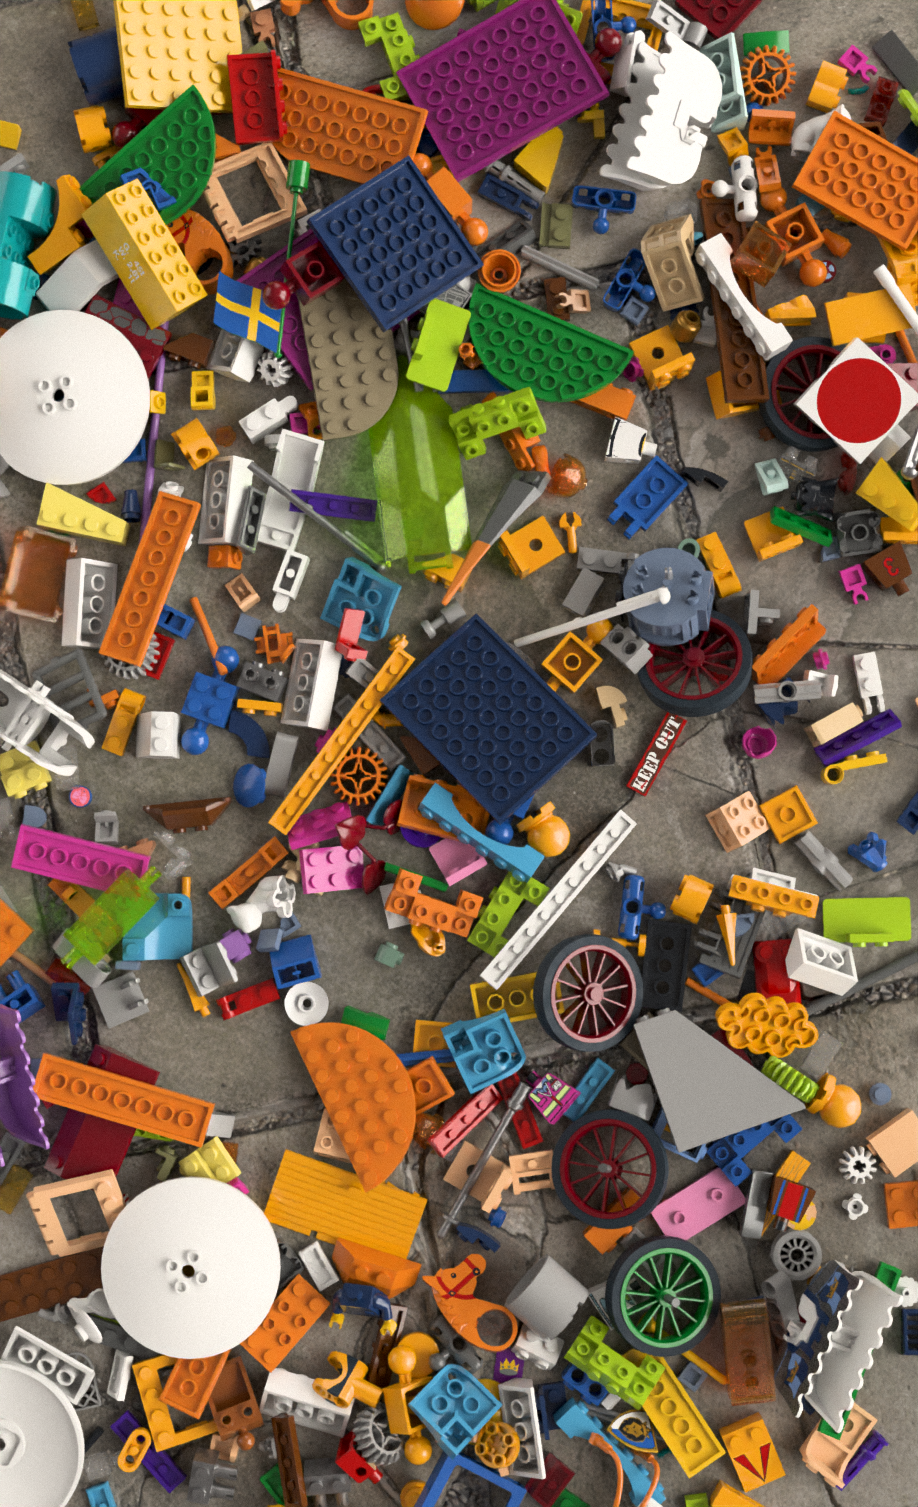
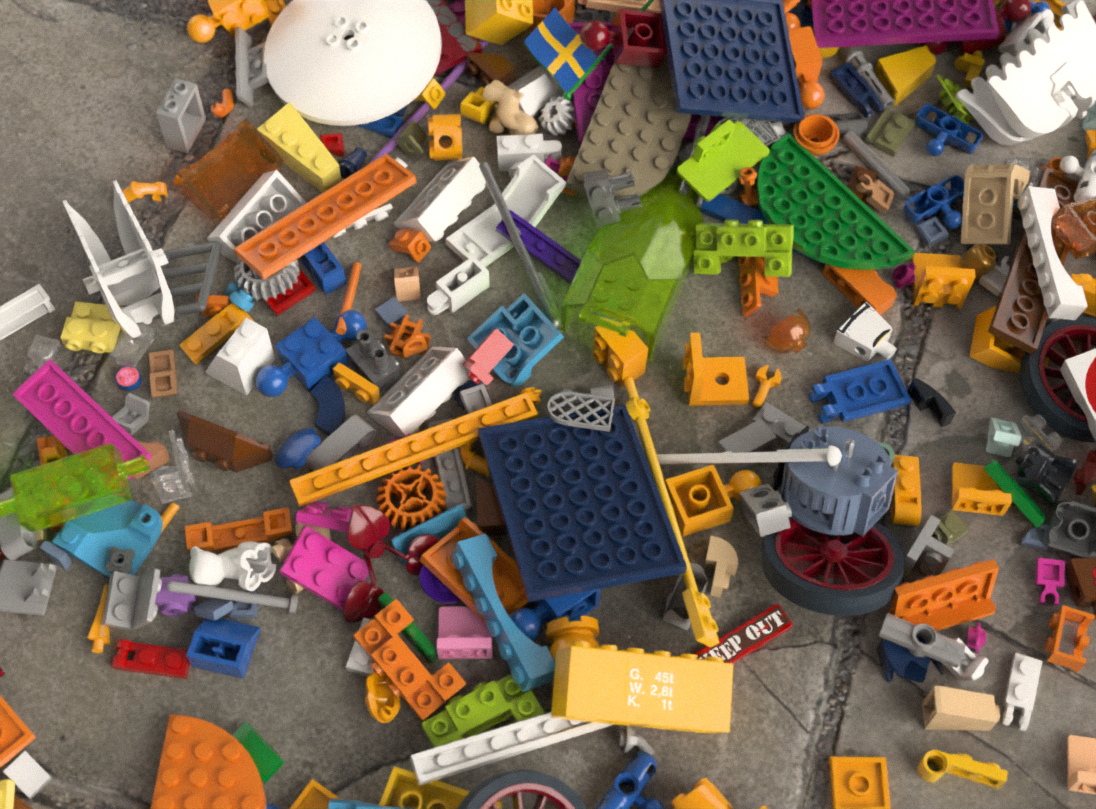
camera: 25 degrees right, 25 degrees down
sand blue tile [23,805,47,828] -> none
clear orange plate [216,426,237,447] -> none
dark grey slope [236,486,267,556] -> none
white dish [285,982,329,1026] -> none
sand green plate [374,941,405,968] -> none
dark grey plate [441,470,552,606] -> none
orange piece [532,445,550,474] -> none
light nougat bracket [706,791,770,853] -> none
dark pink hair [742,726,777,759] -> none
reddish brown plate [758,427,776,442] -> none
dark purple plate [814,709,902,767] -> none
none -> dark grey plate [105,547,135,574]
none -> medium nougat slope [149,349,178,398]
none -> light grey bar [167,581,298,614]
none -> dark azure plate [225,282,255,312]
none -> tan animal [483,80,538,135]
none -> light grey window [547,392,615,432]
none -> yellow brick [551,642,733,734]
none -> flat silver brick [584,168,642,228]
none -> yellow bar [624,377,720,647]
none -> olive bracket [932,510,970,546]
none -> lime hinge [937,75,977,124]
none -> orange window [1044,605,1095,673]

